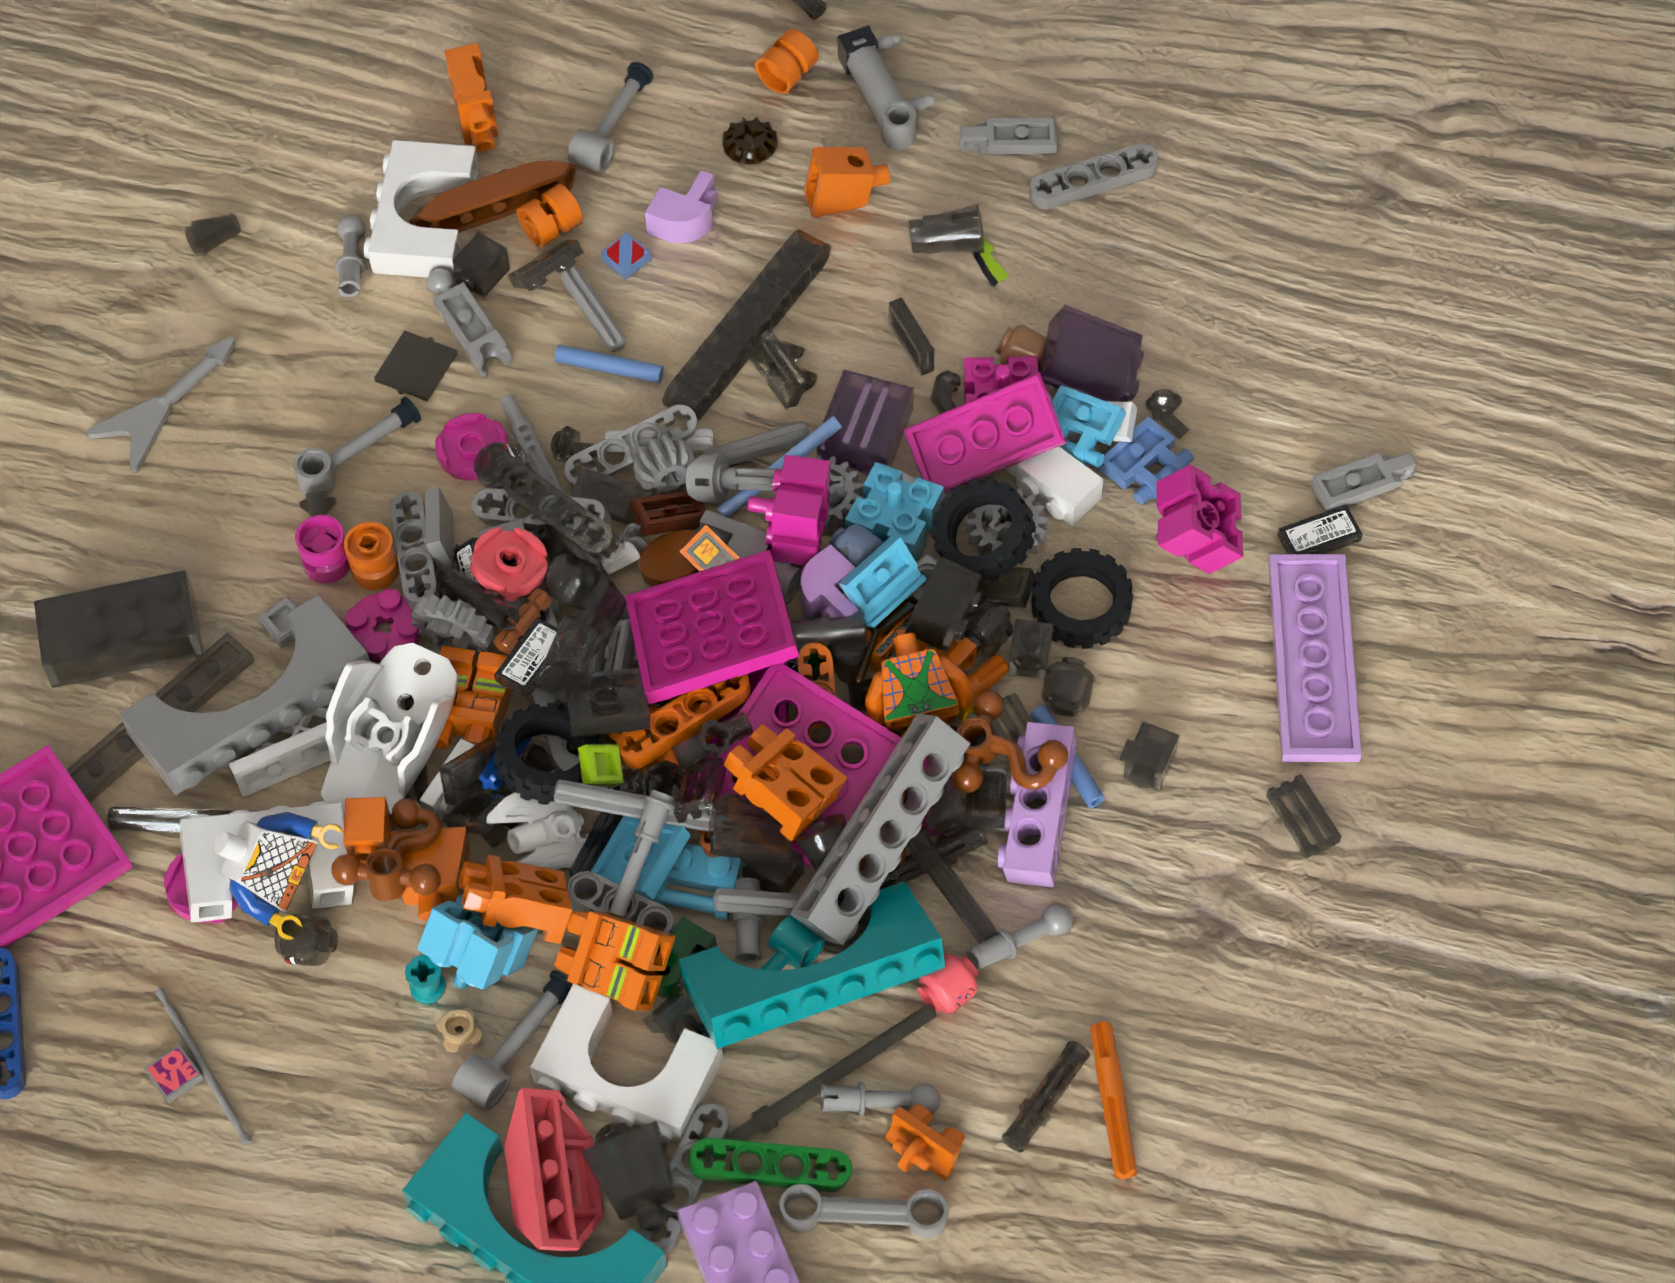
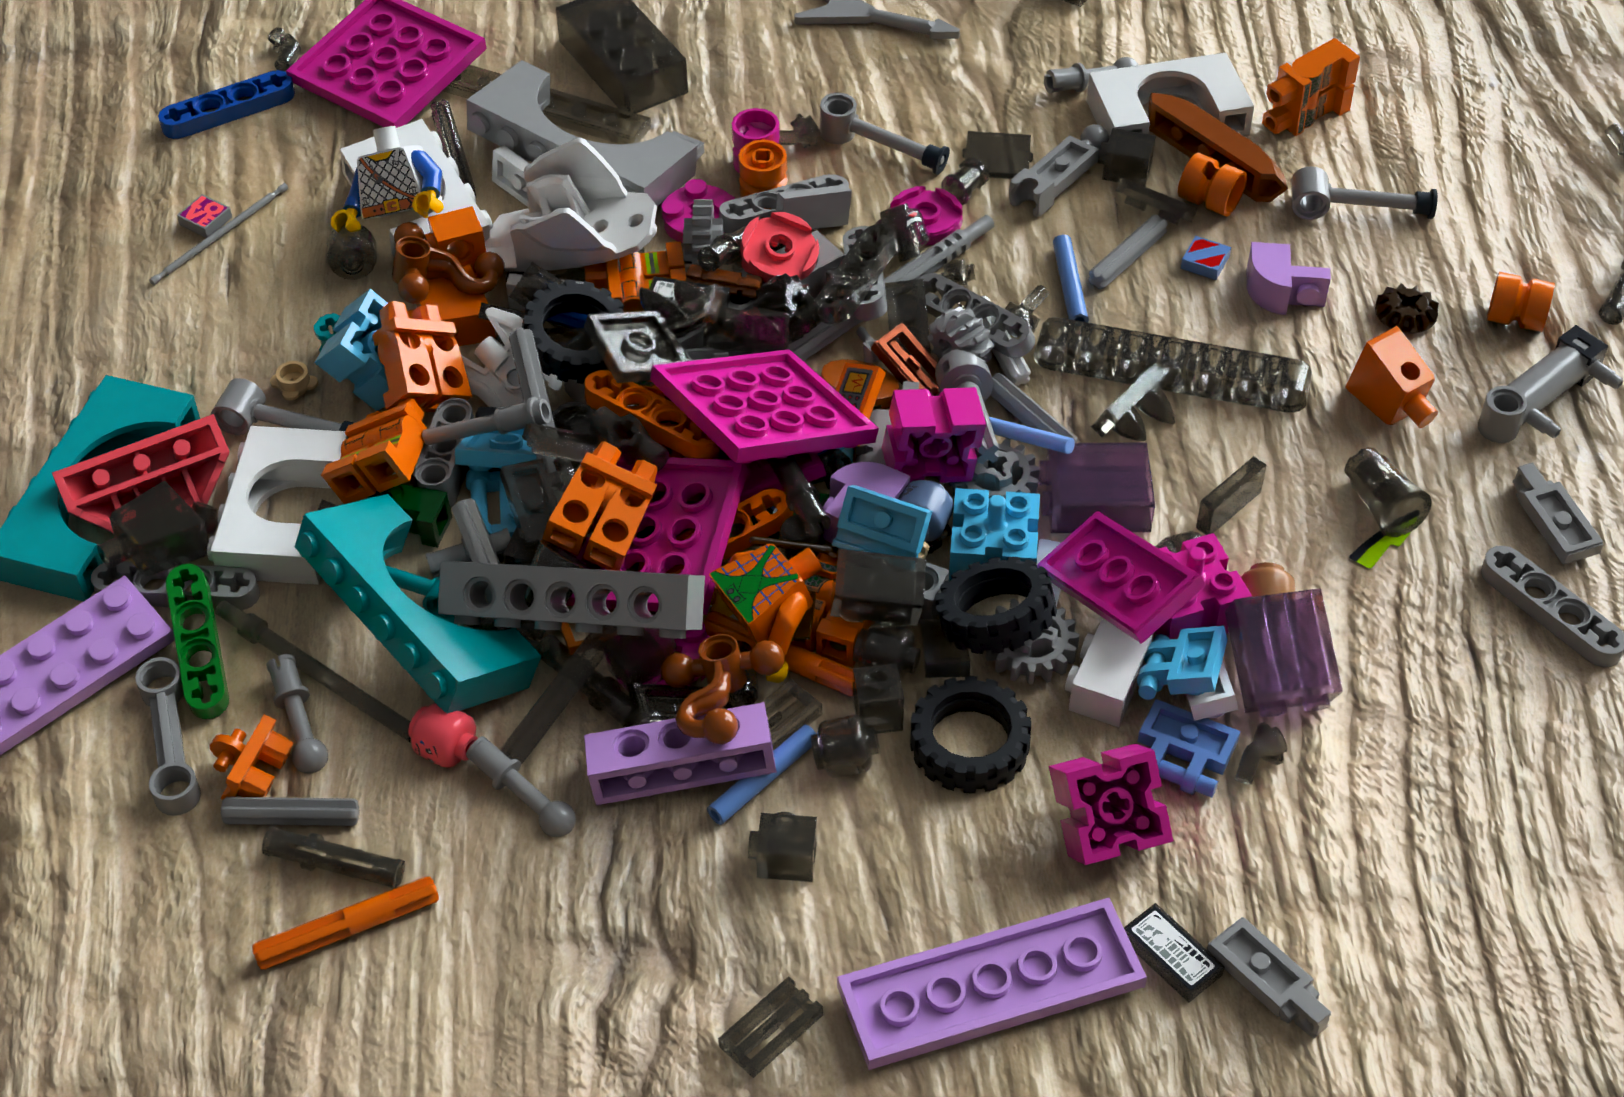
camera: 70 degrees right, 10 degrees down
lime tile [578,744,624,787] -> none
white tile [592,540,641,575] -> none
none -> light grey axle [221,797,360,826]
none -> clear smoke bush [941,157,989,205]
none -> clear smoke plate [1005,285,1049,333]

